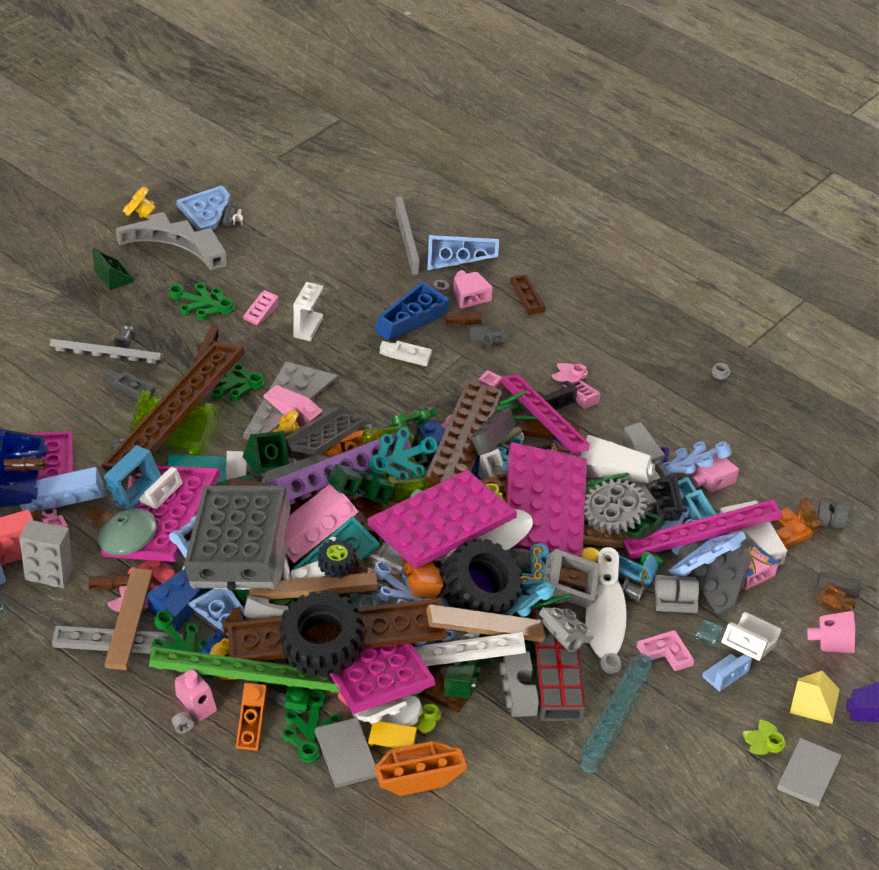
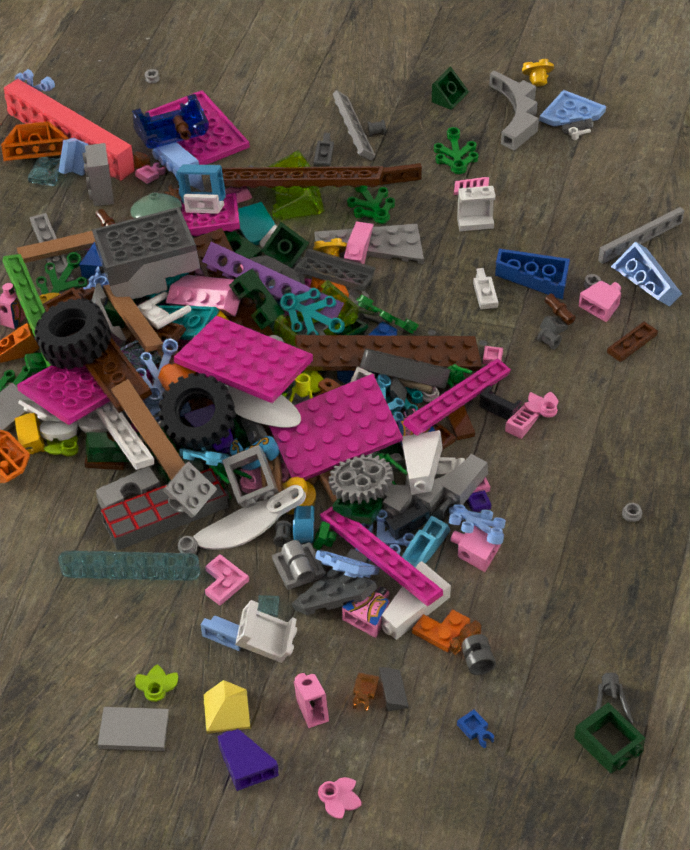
camera: 70 degrees right, 5 degrees up
black wheel [318,539,356,578] -> none

